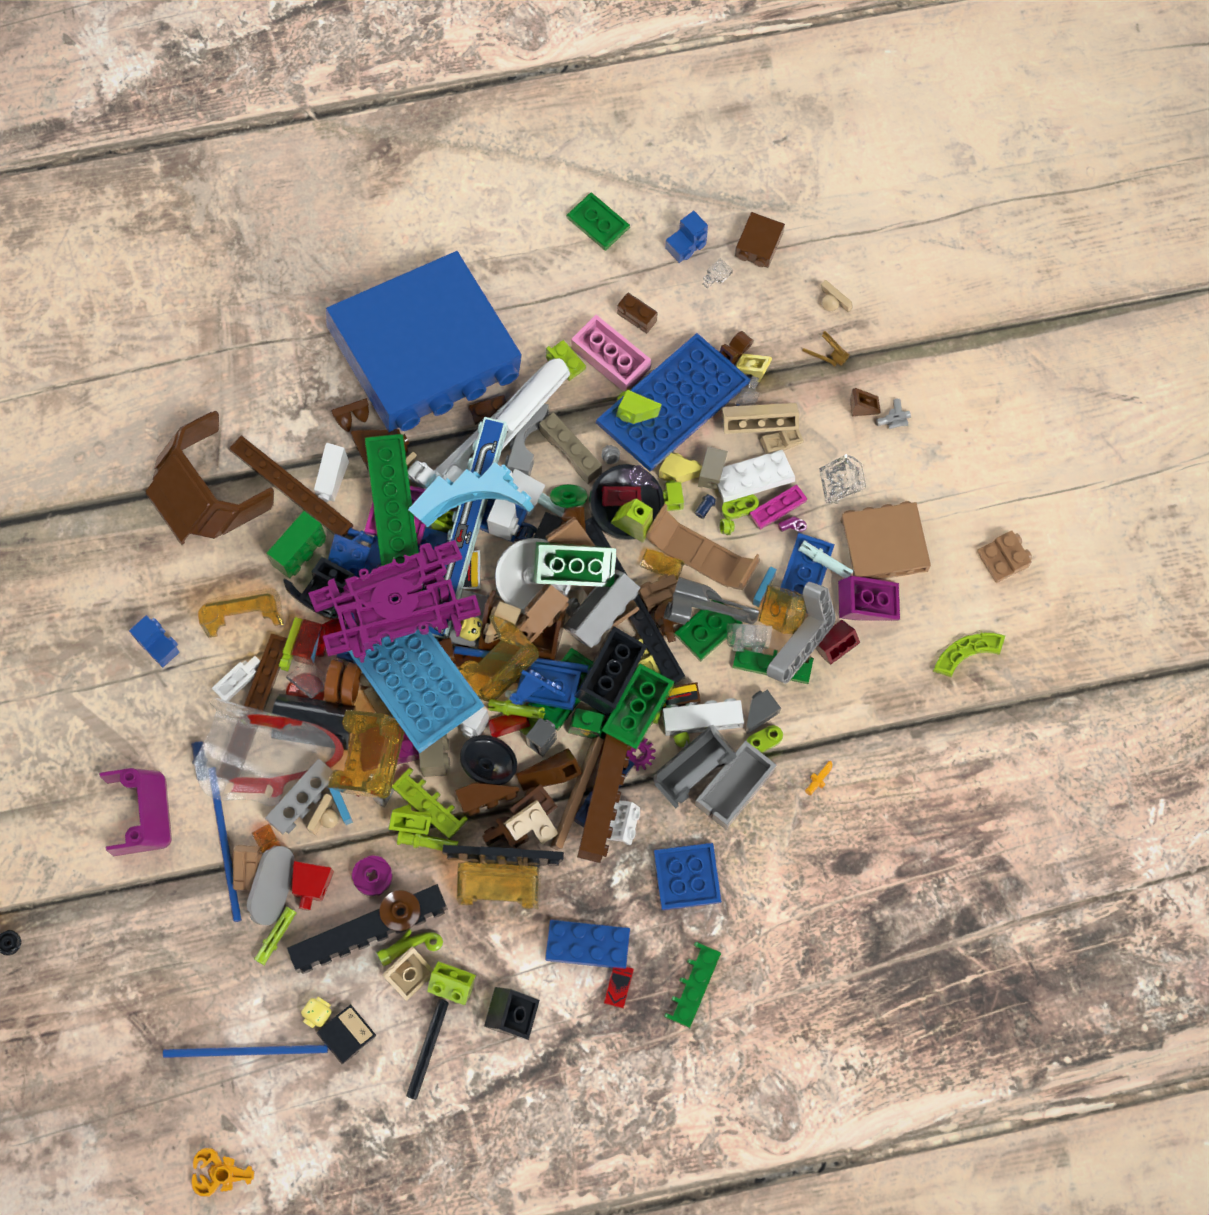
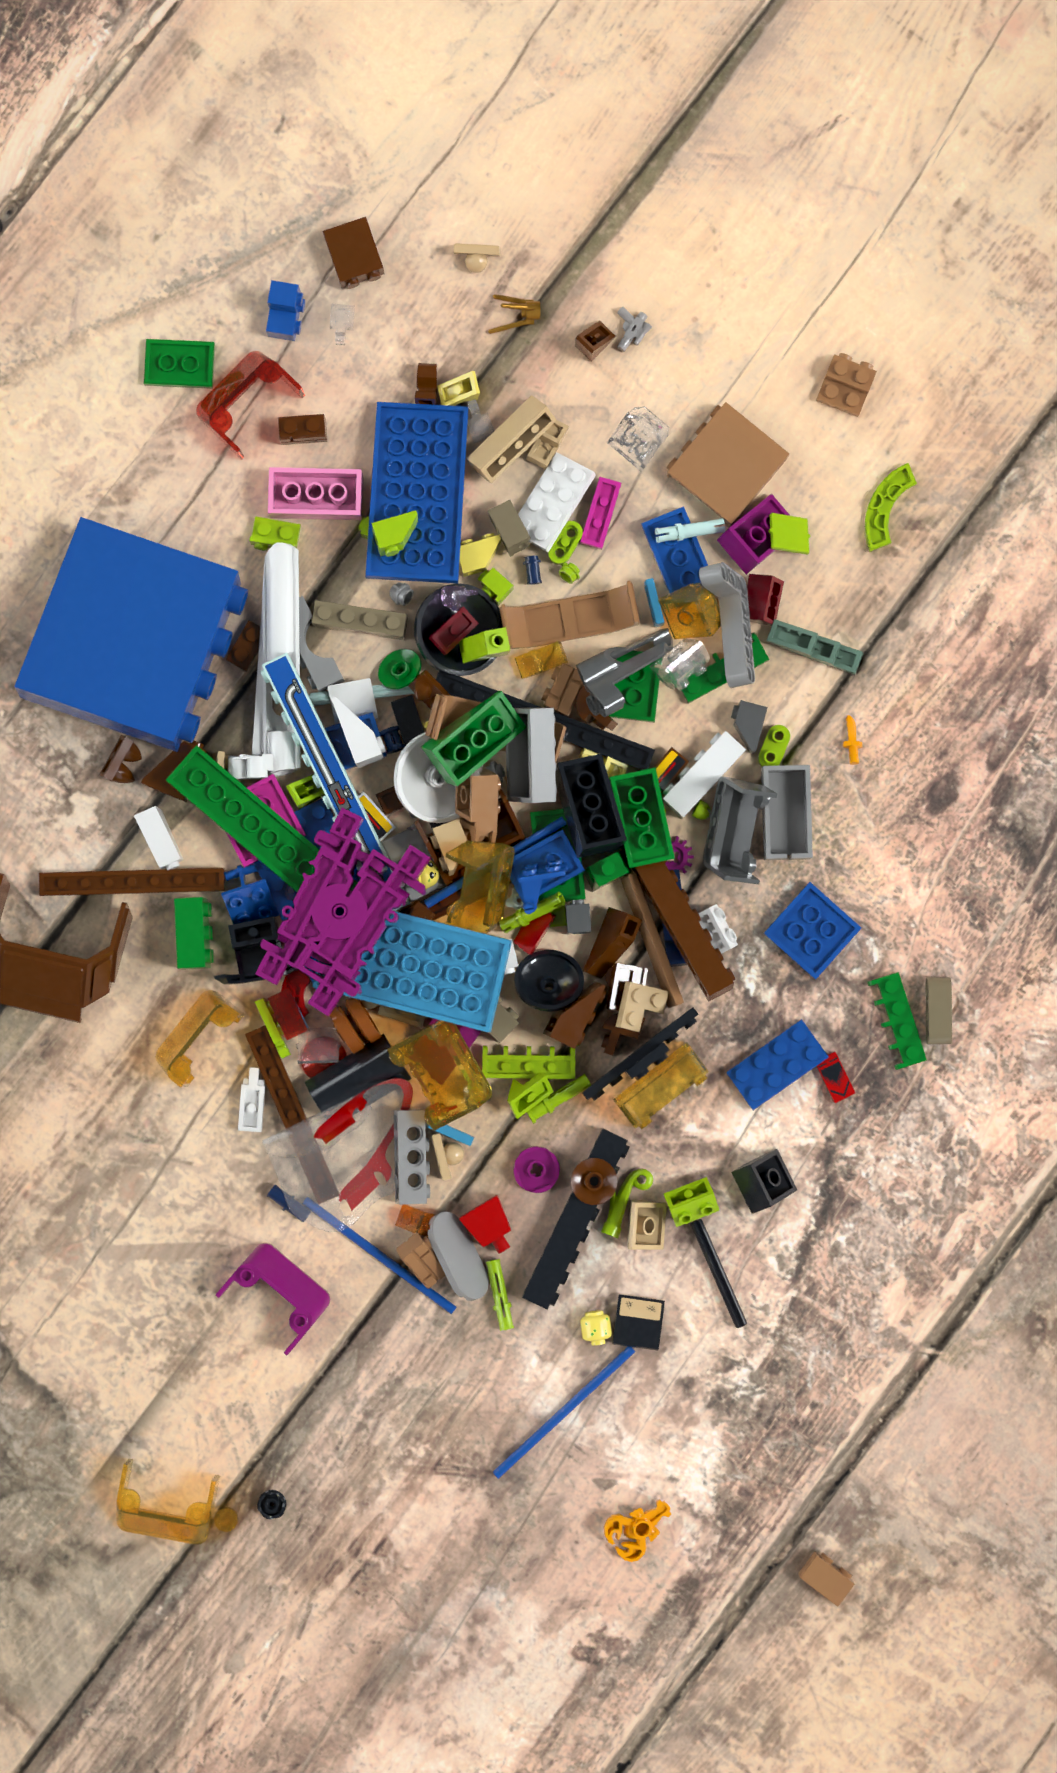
camera: 40 degrees left, 15 degrees up
blue brick [129,615,180,668] -> none
medium azure arch [408,462,534,527] -> none
magenta arm [778,517,807,532] -> none
none -> clear red windscreen [196,351,305,460]
none -> reddish brown tile [375,786,404,816]
none -> sand green slope [767,619,863,675]
none -> lime piece [768,513,810,555]
none -> dark tan beam [925,977,952,1045]

